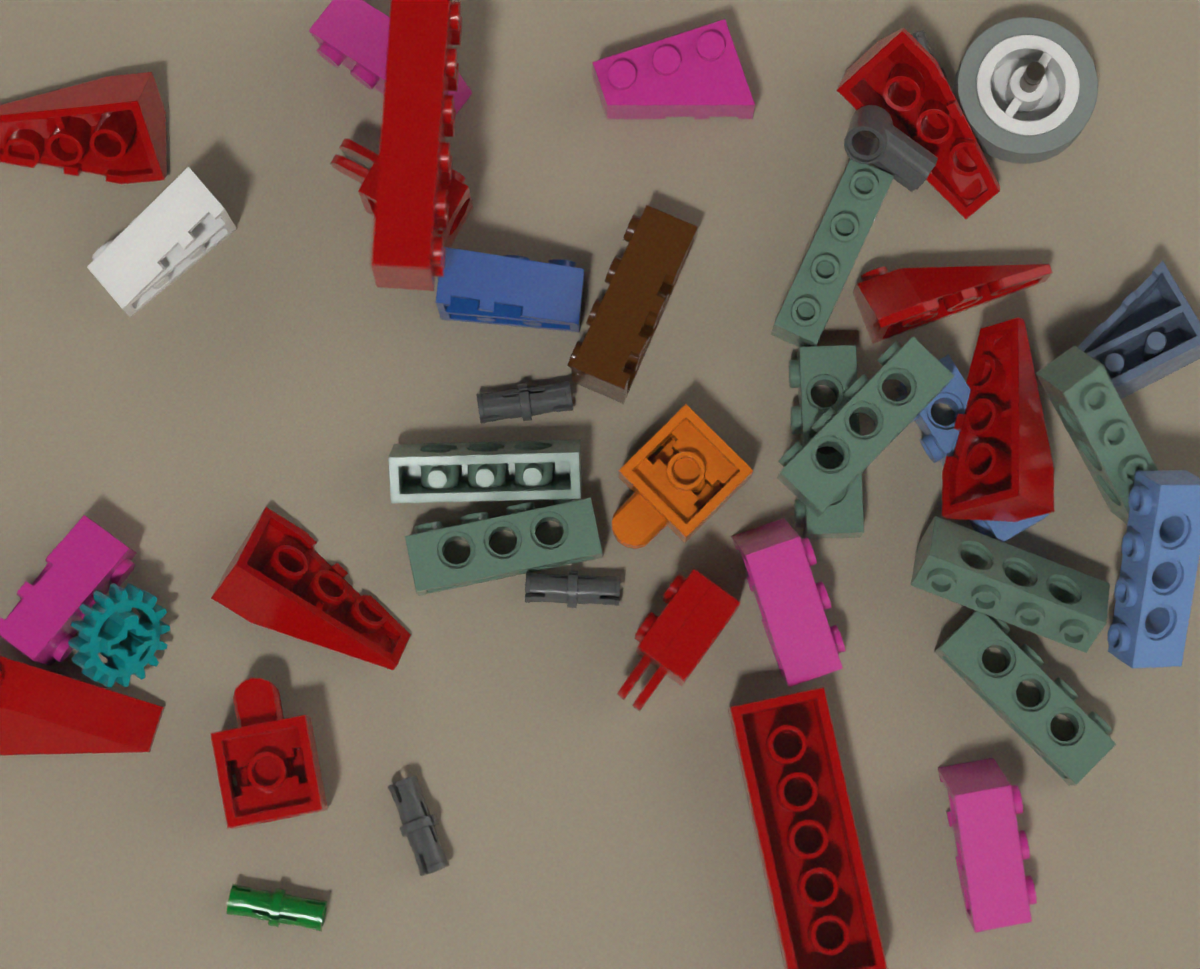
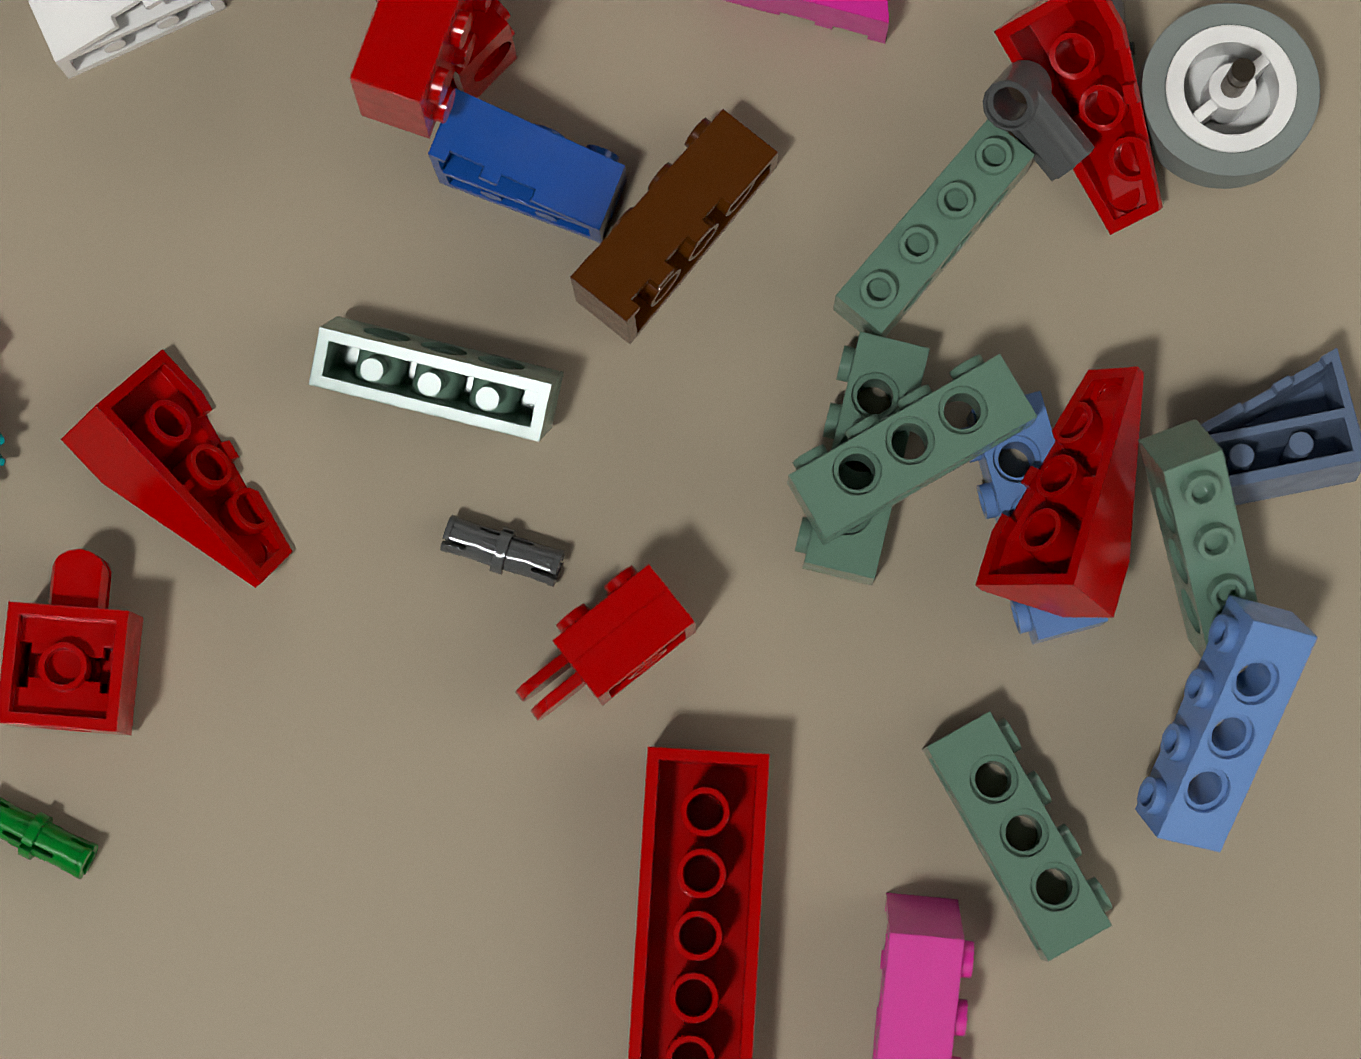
camera: 20 degrees right, 0 degrees up
dark grey pin [388,776,449,876] -> none
sand green brick [405,498,603,596] -> none
dark grey pin [477,381,573,424] -> none
orange brick [611,404,753,549] -> none
dark pink wedge [731,518,846,687] -> none
red wedge [853,264,1053,344] -> none
sand green brick [911,516,1110,653] -> none

